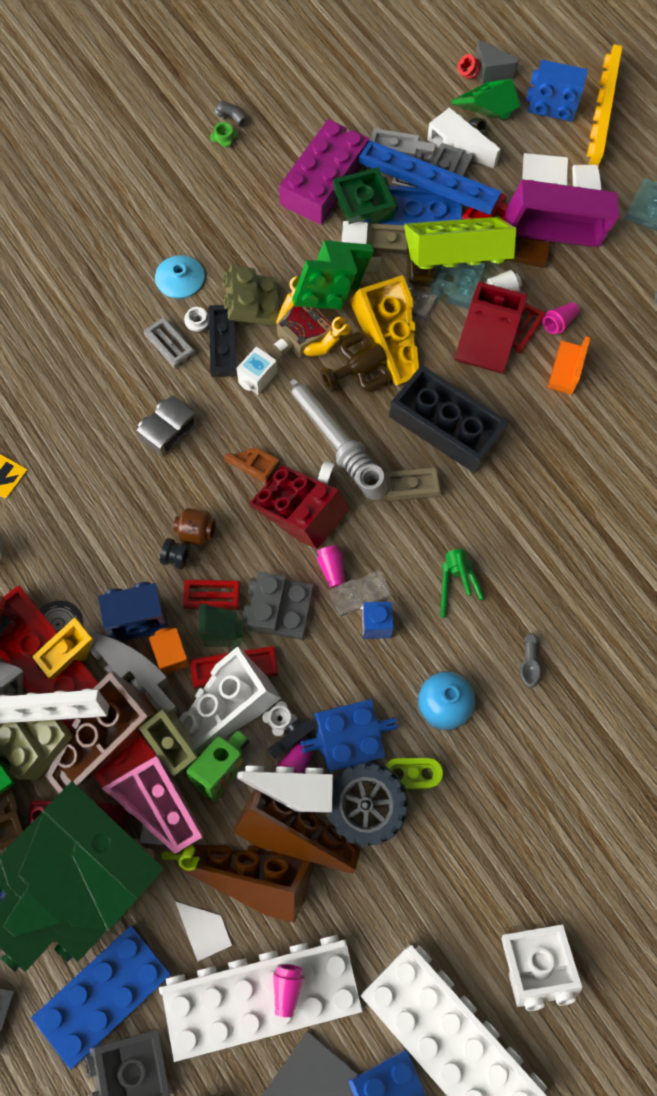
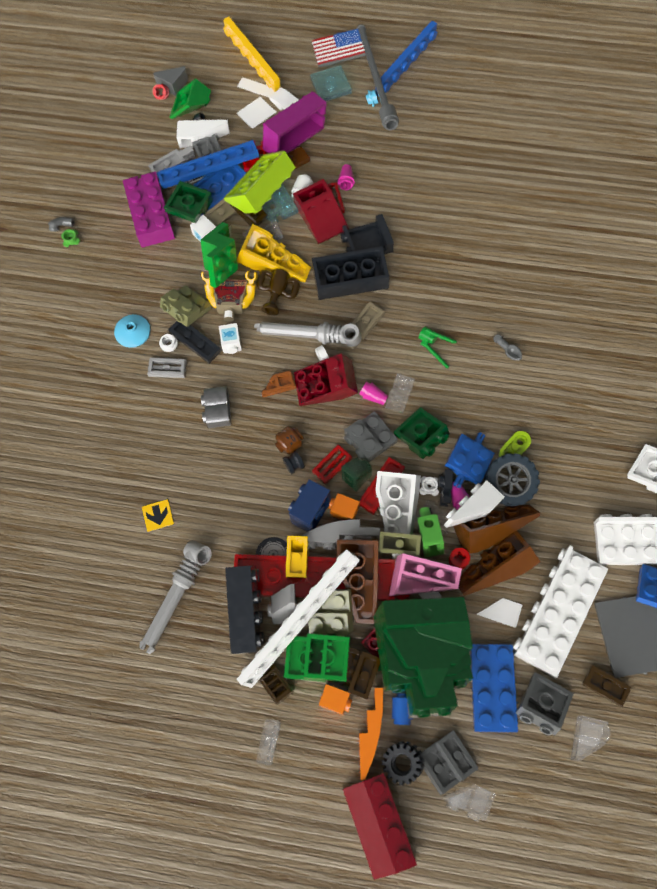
camera: 40 degrees left, 0 degrees up
lime hand [161,845,200,871] -> none
dark pink cone [273,964,305,1017] -> none
blue brick [362,602,393,639] -> none
dark azure cylinder [418,671,475,730] -> none
blue brick [526,60,588,122] -> none
orange panel [547,336,591,395] -> none
none -> white sticker [237,77,275,98]
none -> black panel [340,214,394,255]
none -> dark green plate [394,407,450,459]
none -> red wheel [448,548,470,570]

